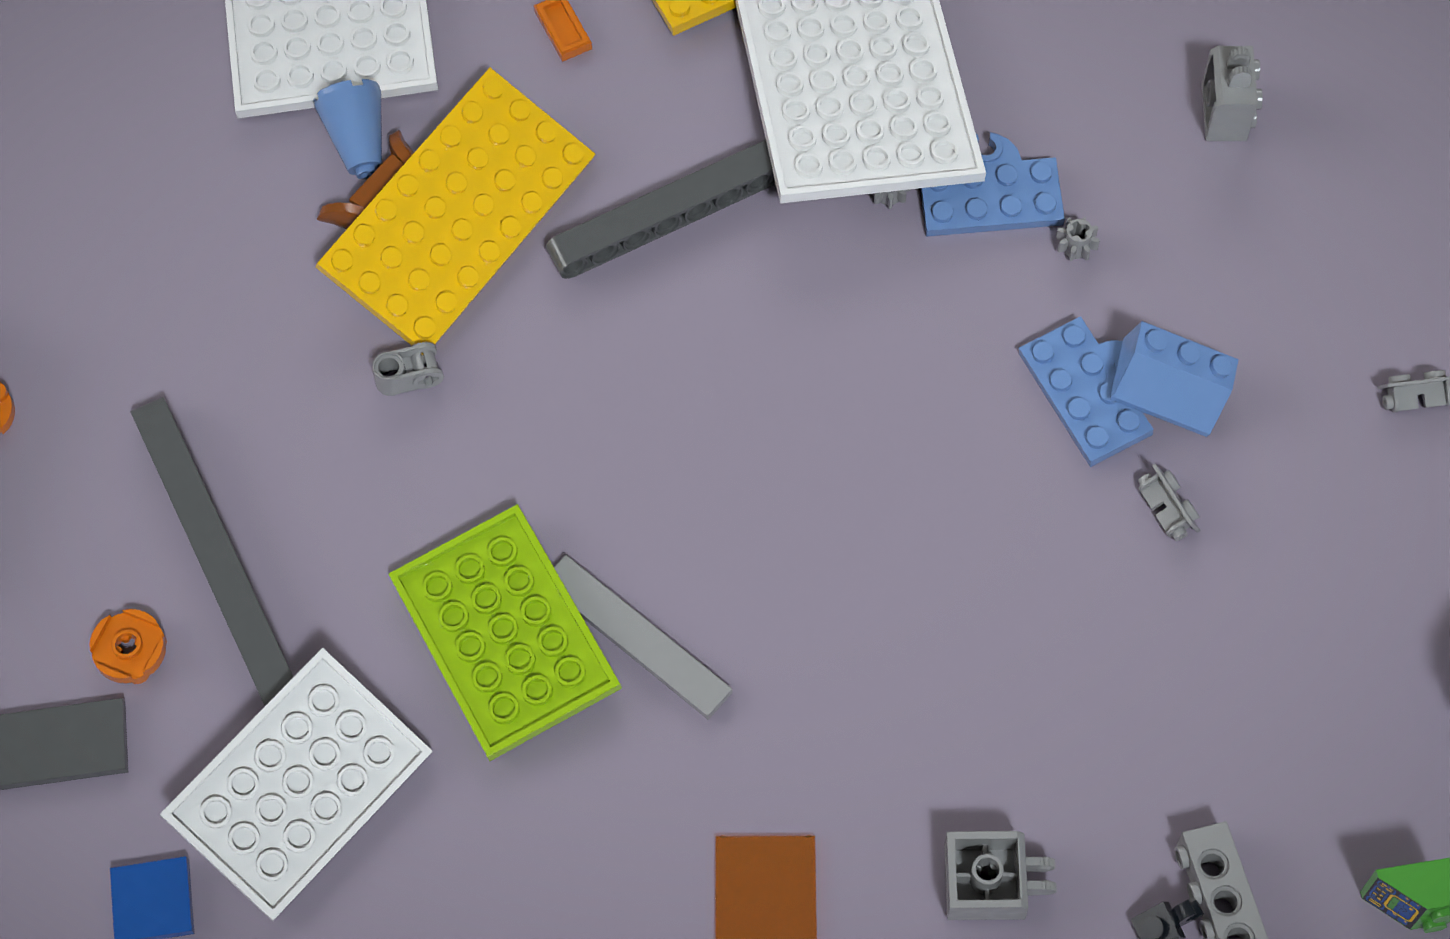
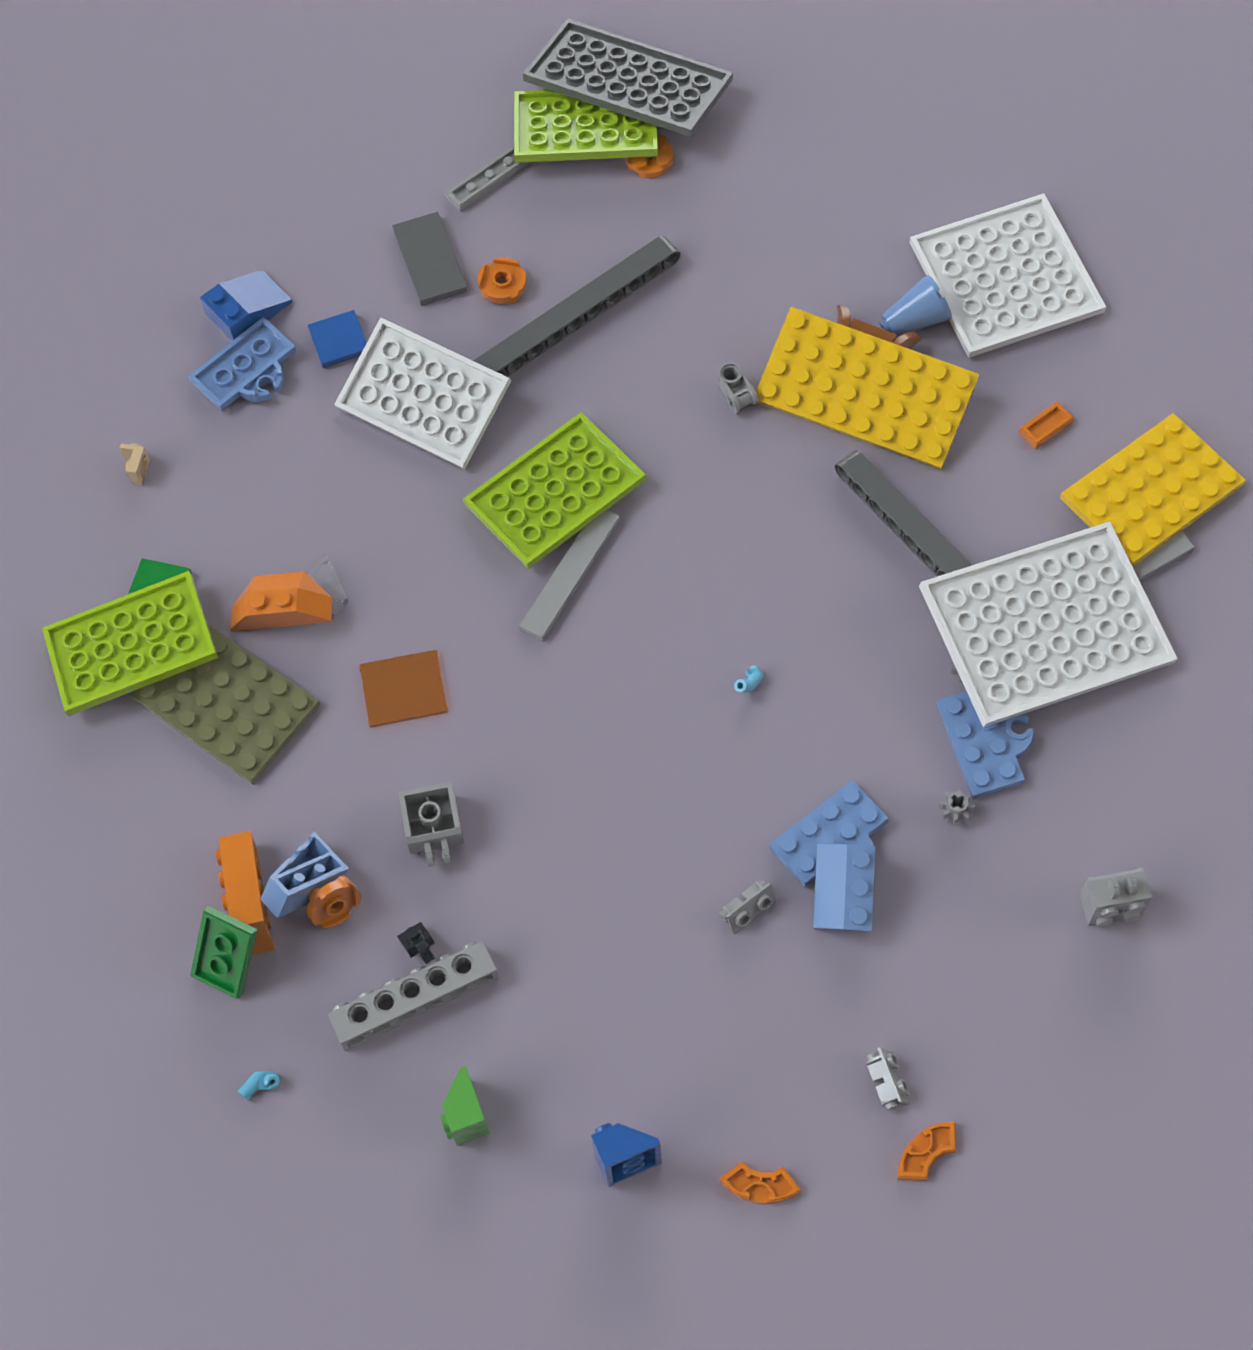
camera: 80 degrees right, 0 degrees up
none -> medium azure arm [734,665,763,693]

